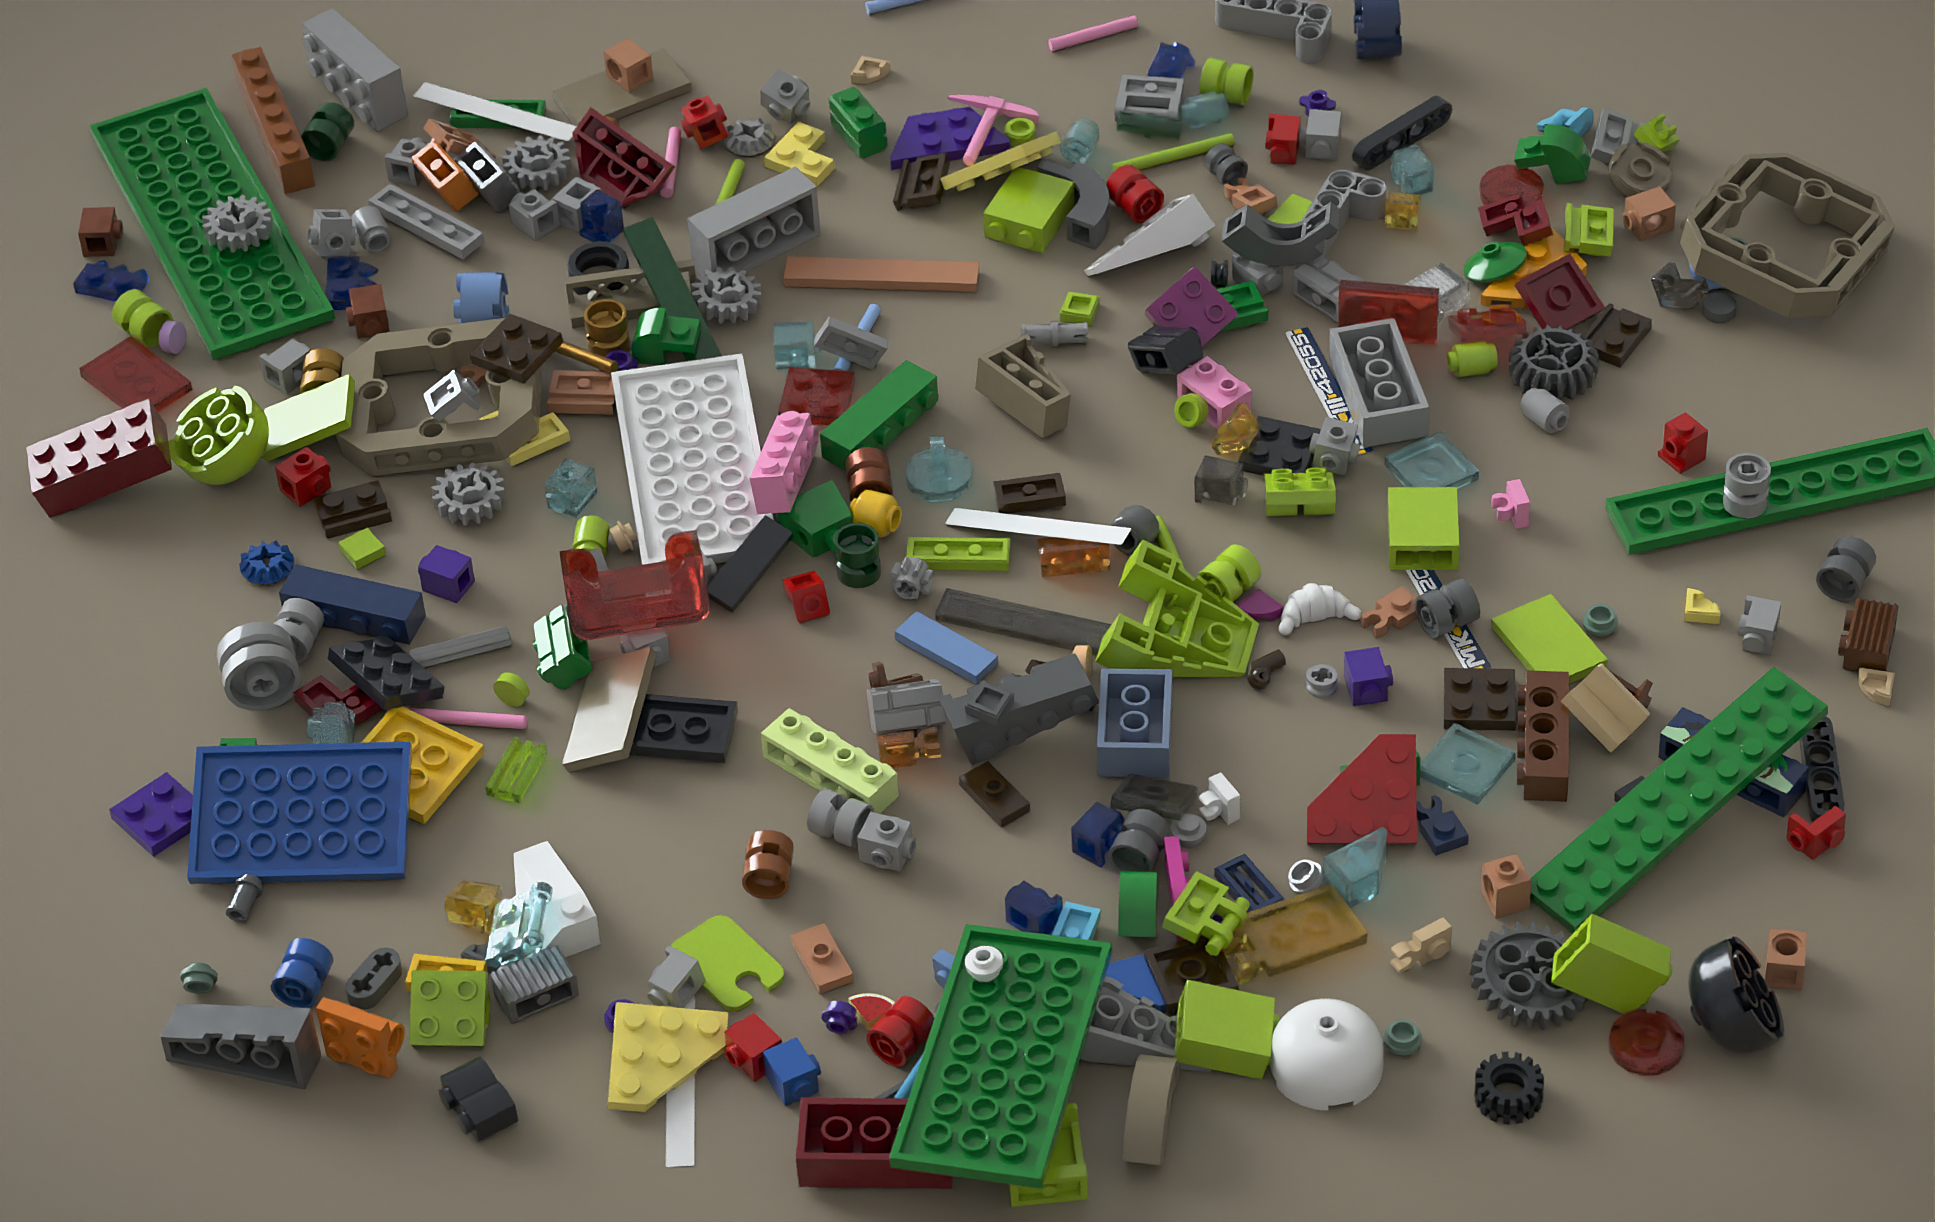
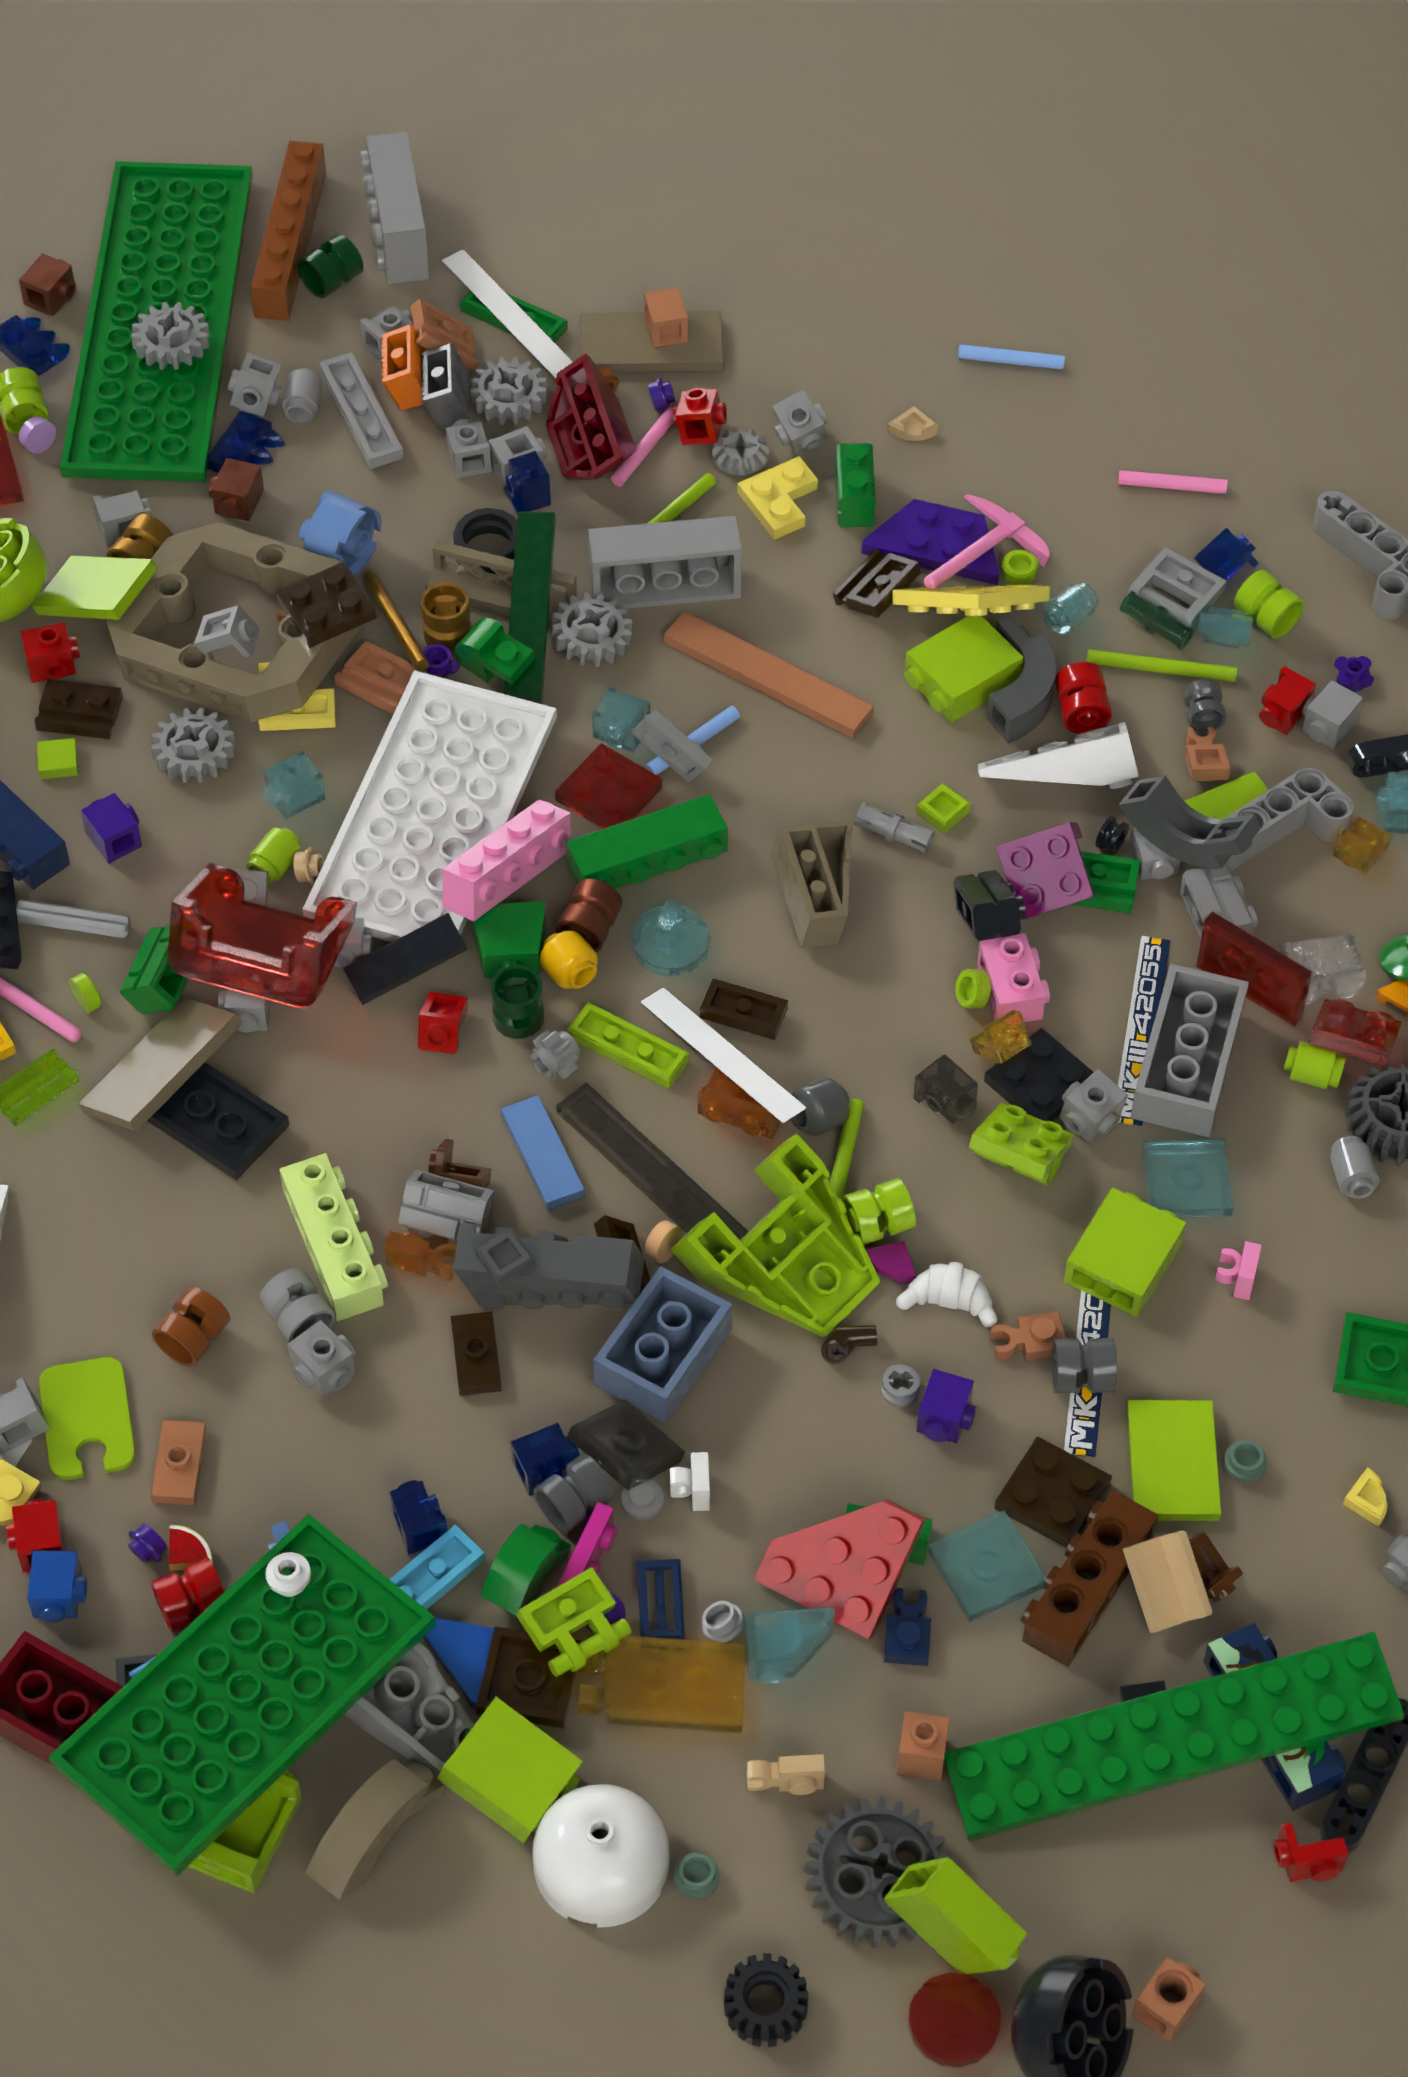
camera: 25 degrees right, 10 degrees up
none -> dark purple plate [648,378,676,412]

